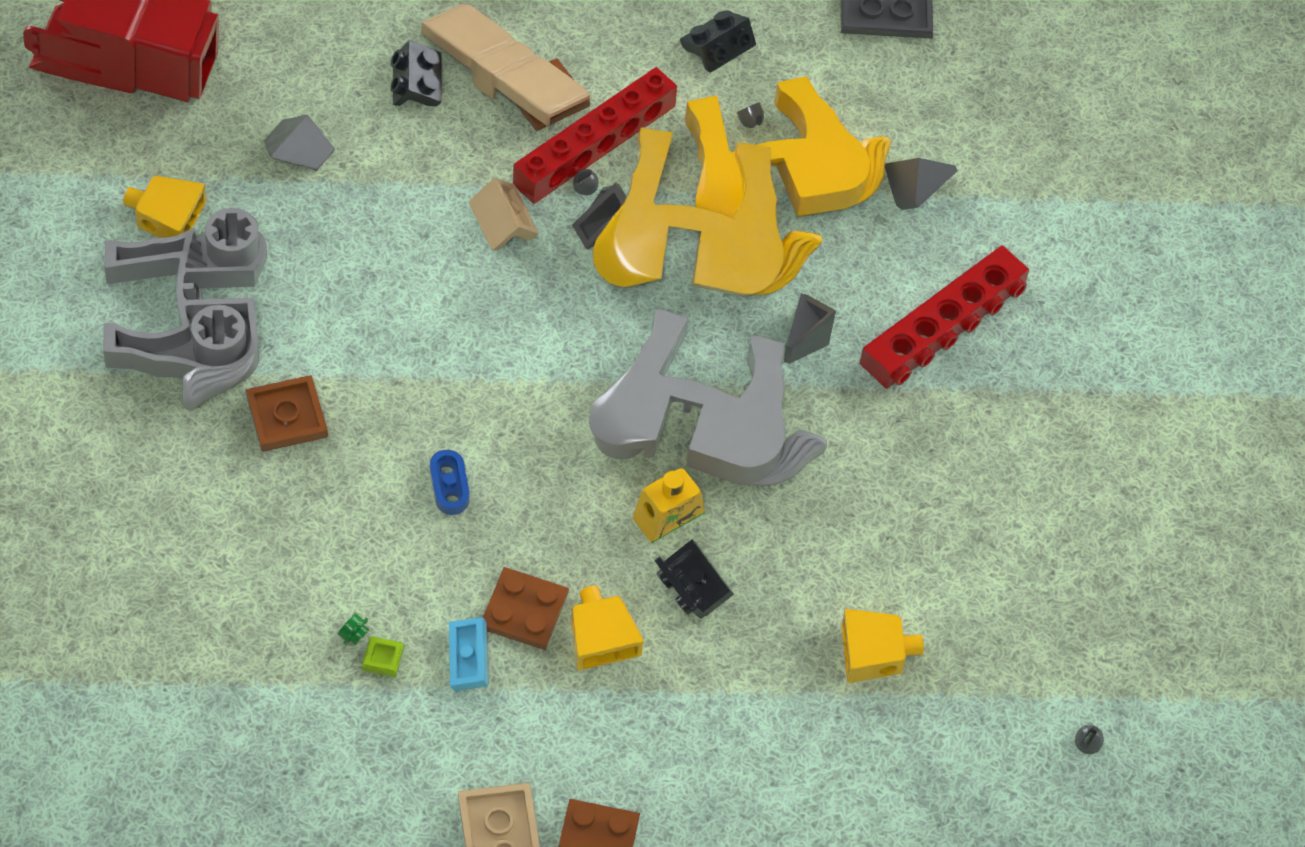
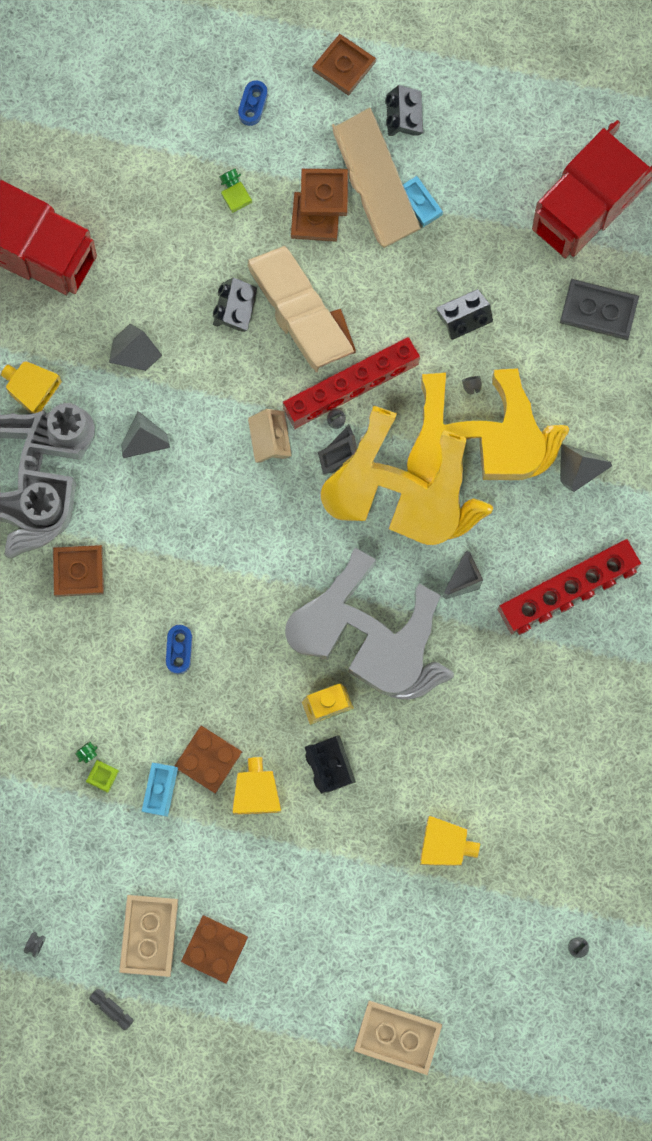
camera: 20 degrees right, 20 degrees up
none -> dark grey slope [121,411,170,458]

